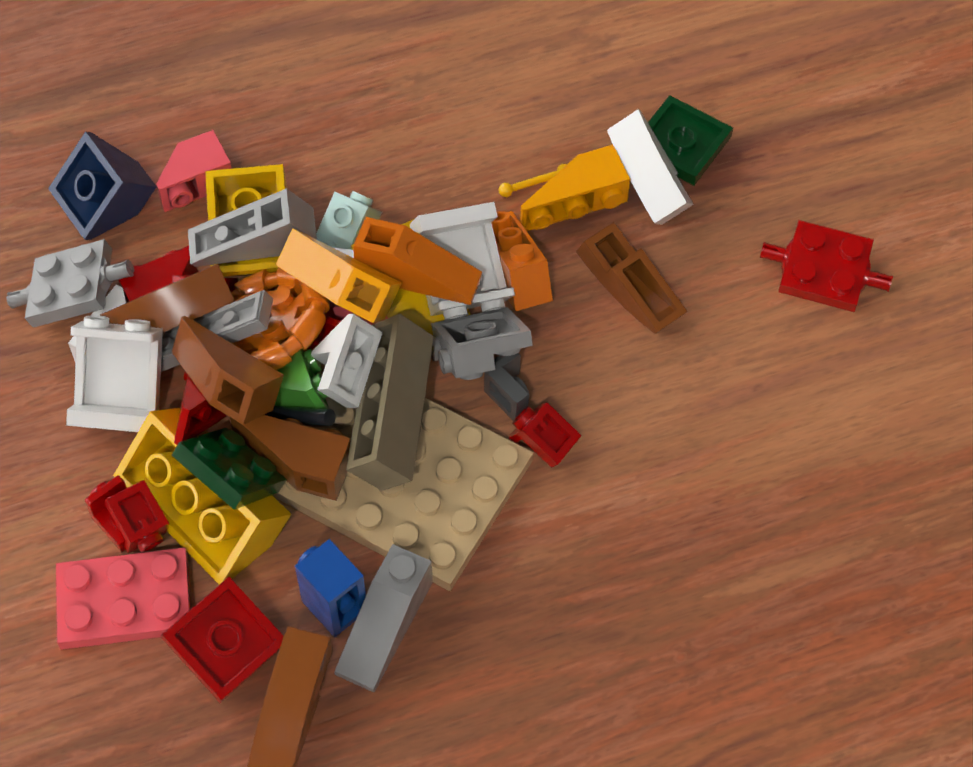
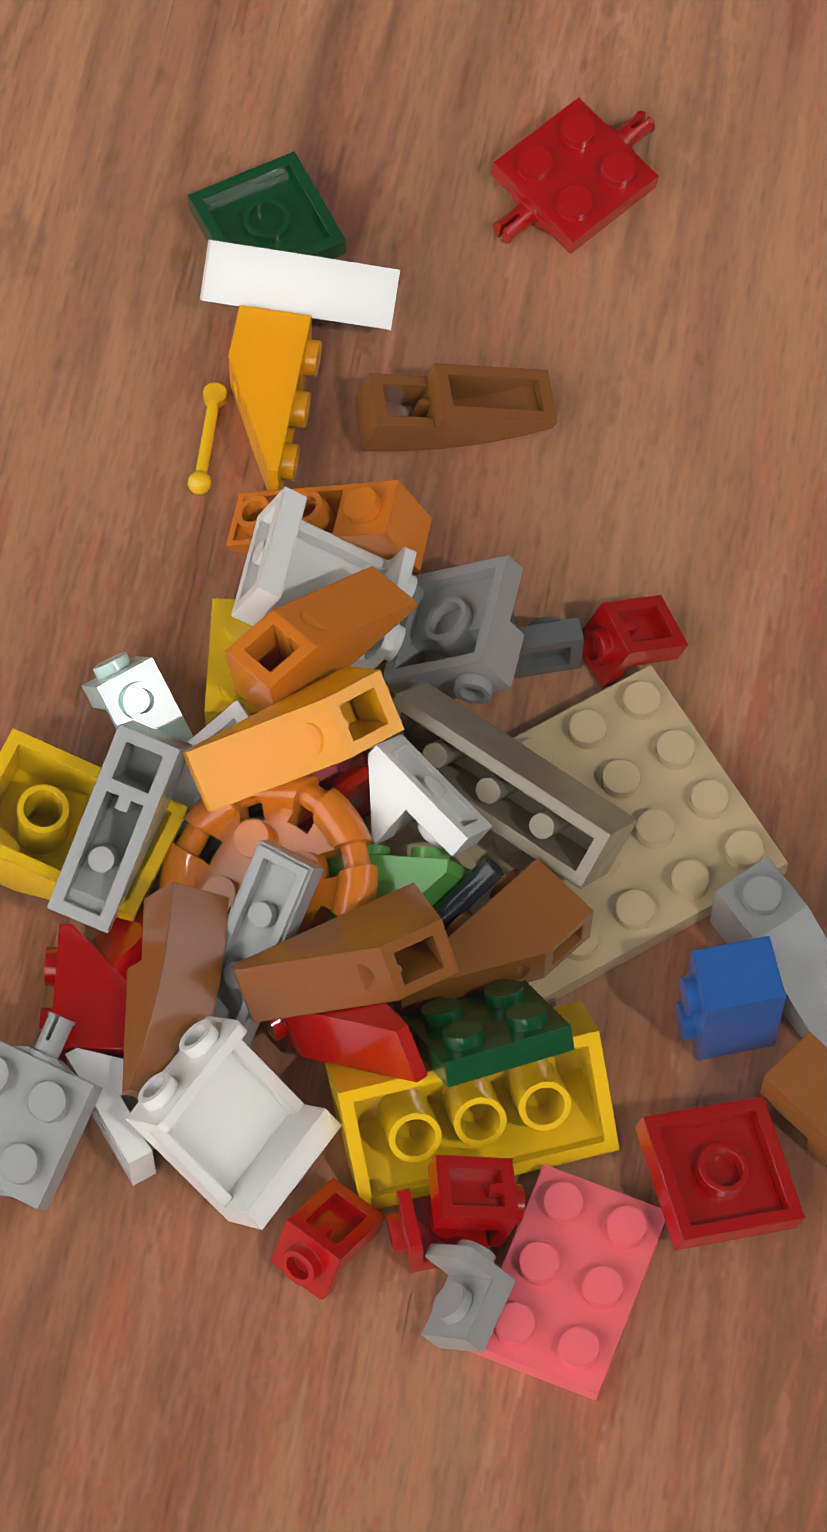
camera: 60 degrees left, 5 degrees up
none -> red bracket [272,1178,386,1300]
none -> light grey bracket [421,1240,516,1353]

